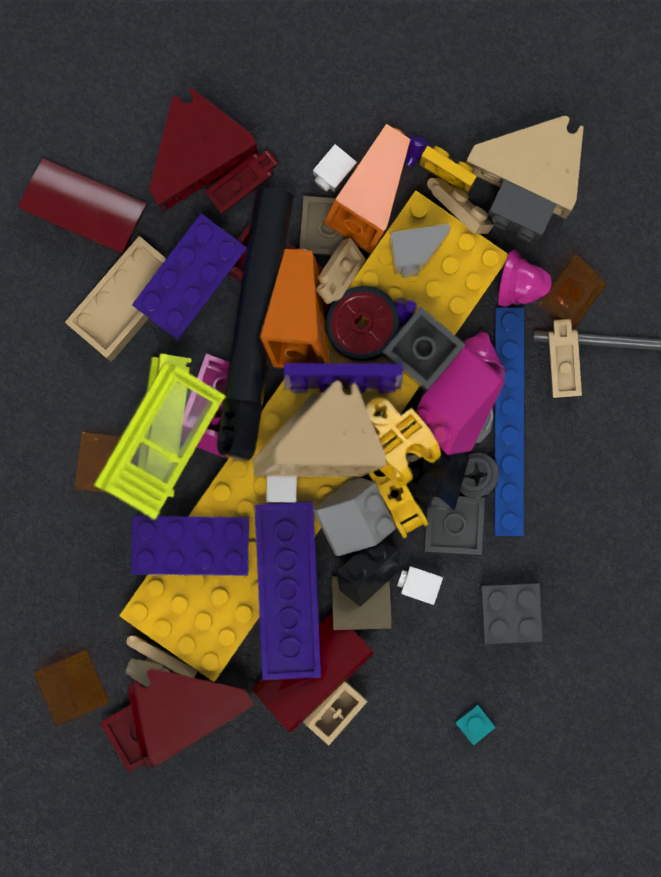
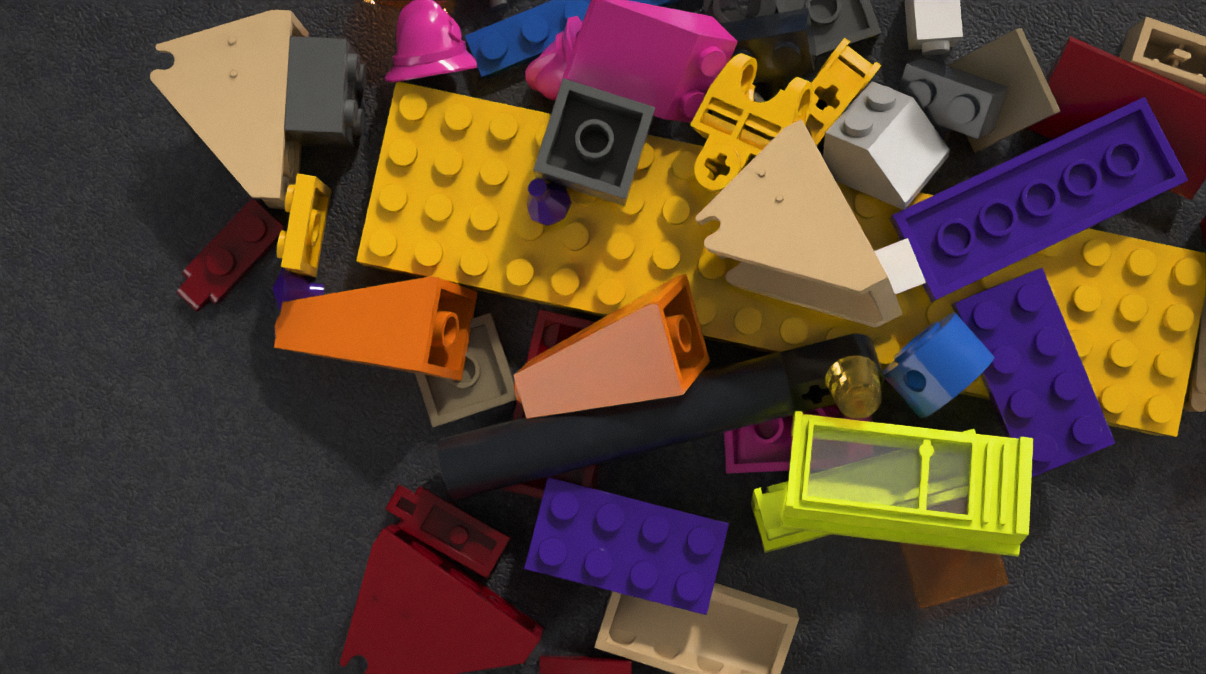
camera: 110 degrees left, 0 degrees up
dark purple plate [284,364,403,393] -> none
white brick [313,144,357,193] -> none
tan hinge [316,238,366,304] -> none
dark red wheel [325,286,400,361] -> none
light grey slope [389,224,450,278] -> none
tan hinge [427,178,494,234] -> none
none -> dark red hinge [176,198,287,312]
none -> clear yellow hat [825,356,882,419]
none -> blue piece [883,312,995,419]

